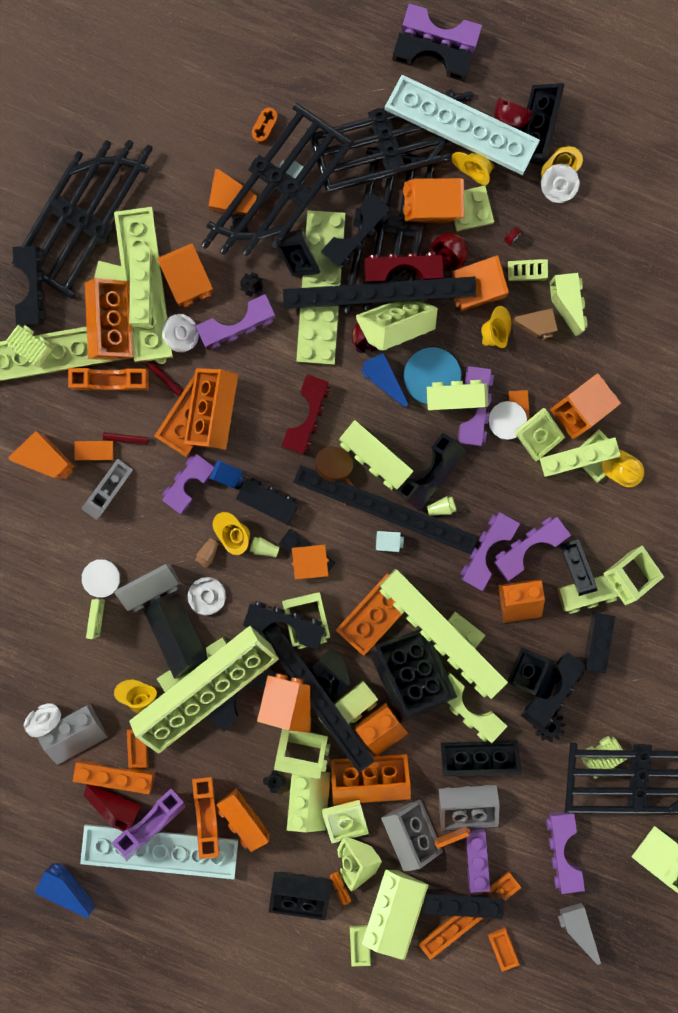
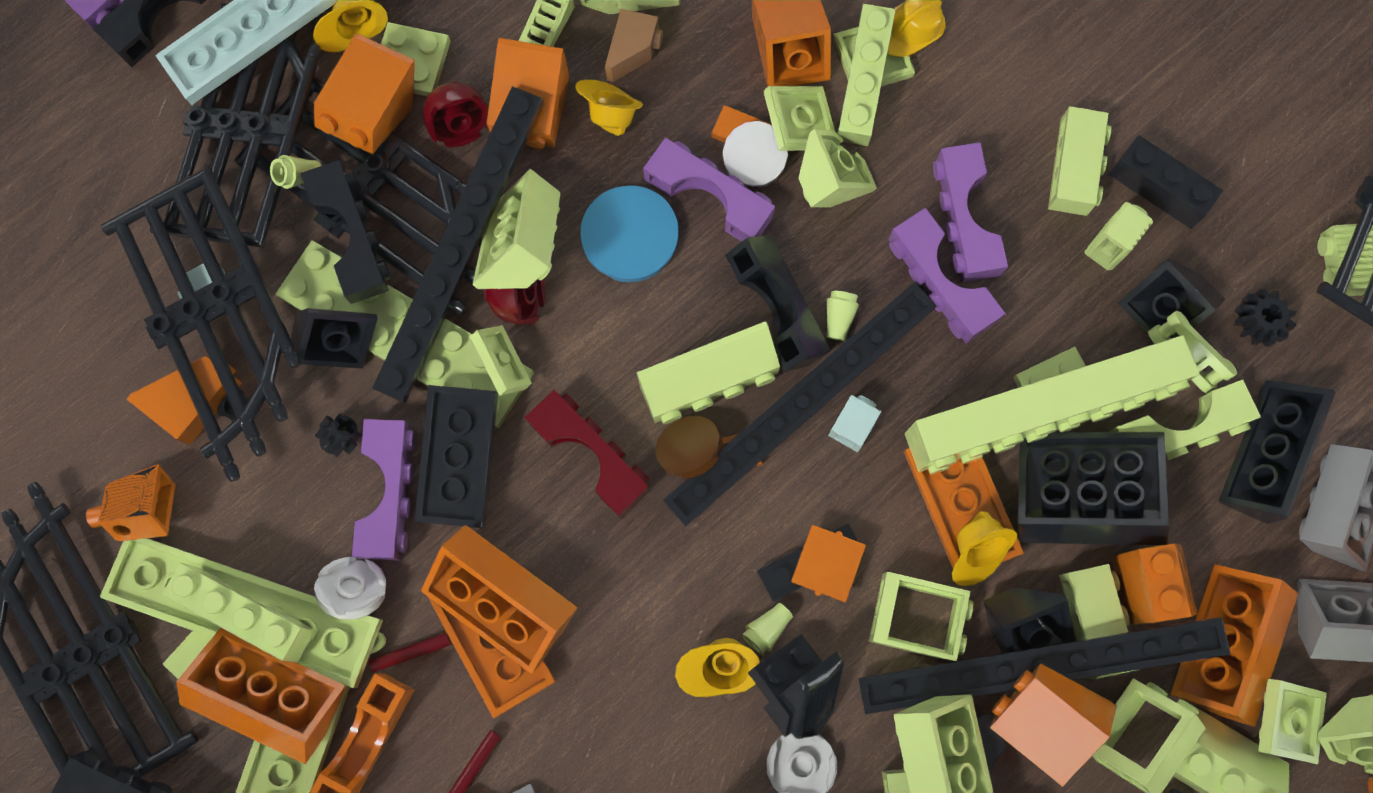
camera: 55 degrees left, 10 degrees down
orange slope [157,243,214,308] -> none
medium lavender arch [162,454,214,514] -> none
medium nougat cone [194,538,219,568] -> none
blue slope [210,460,245,489] -> none
black brick [236,478,298,525] -> none
black arch [243,601,325,649] -> none
orange beam [252,108,278,144] -> none
blue slope [361,353,408,408] -> none
dark red arch [364,252,443,284] -> none
yellowish green brick [427,380,488,410] -> none
orange slope [498,580,545,623] -> none
dark red tile [504,227,522,246] -> none
black arch [520,652,586,730] -> none
black plate [560,539,598,596] -> none
yellowish green window [603,546,664,605] -> none
none -> orange torso [86,464,176,541]
none -> yellowish green cone [270,155,322,189]
none -> black plate [414,385,498,528]
none -> yellowish green plate [470,325,532,396]
none -> black piece [748,634,844,739]
none -> yellowish green slope [799,129,877,207]
none -> yellow piece [952,511,1017,586]
none -> yellowish green brick [1084,202,1153,270]
none -> yellowish green plate [1148,311,1237,394]

